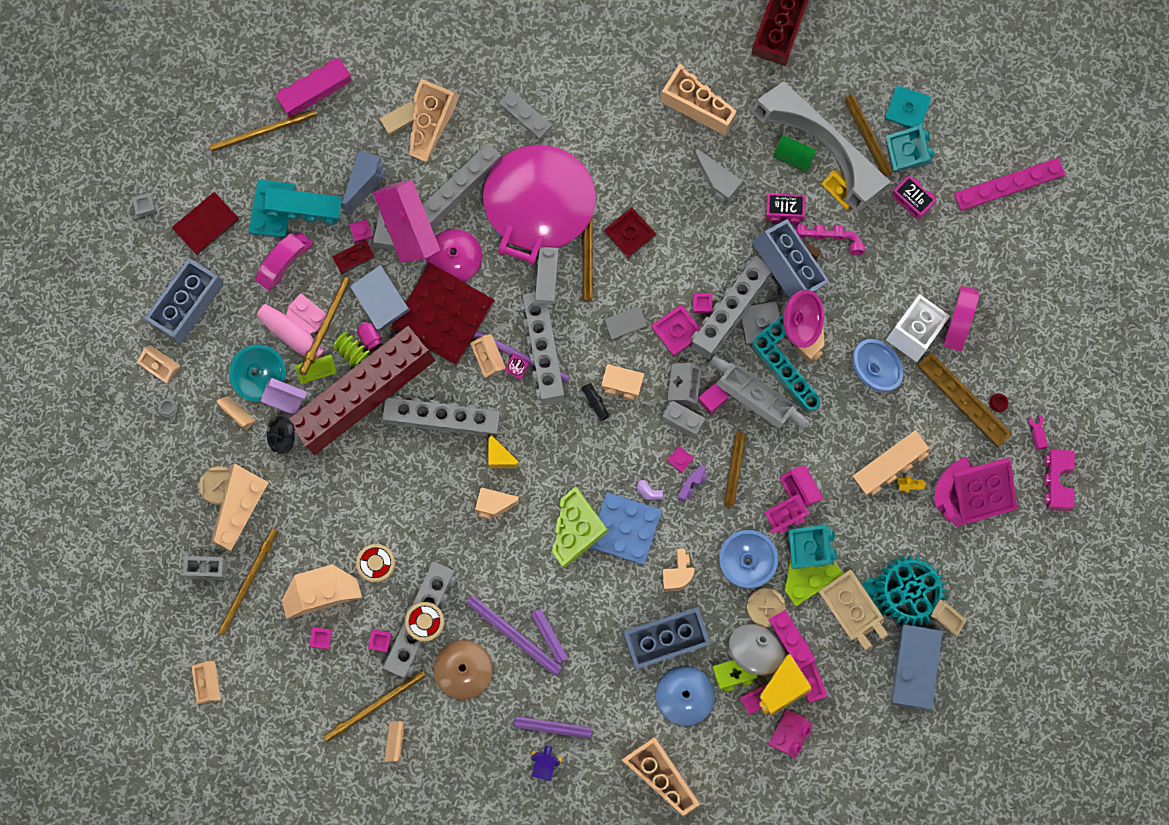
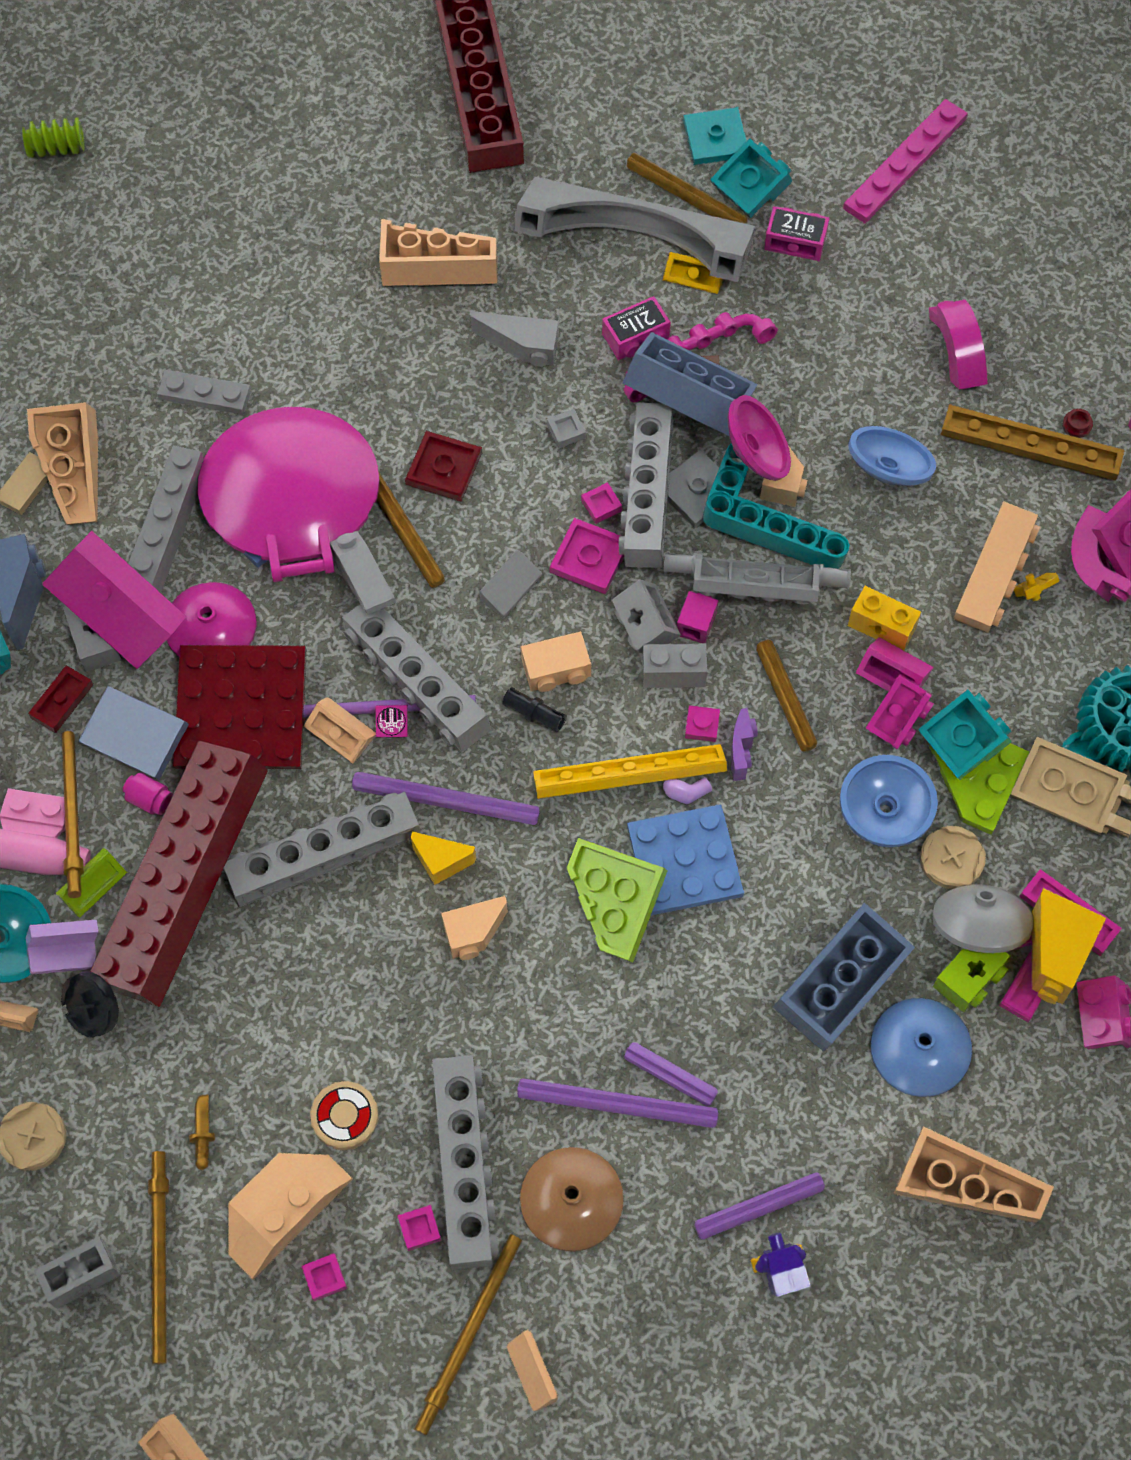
camera: 30 degrees left, 10 degrees down
light nougat wedge [211,464,269,551] -> none
lime piece [333,331,370,367] -> none
dark pink plate [349,219,373,243] -> none
tile [405,602,444,642] -> none
light nougat brick [662,549,694,592] -> none
dark pink plate [768,610,816,670] -> none
green brick [773,135,816,173] -> none
white slope [886,294,950,362] -> none
none -> pearl gold piece [189,1094,215,1170]
none -> medium lavender axle [352,772,540,825]
none -> yellow tile [533,744,727,799]
none -> light grey plate [547,409,586,449]
none -> yellow brick [848,586,921,650]

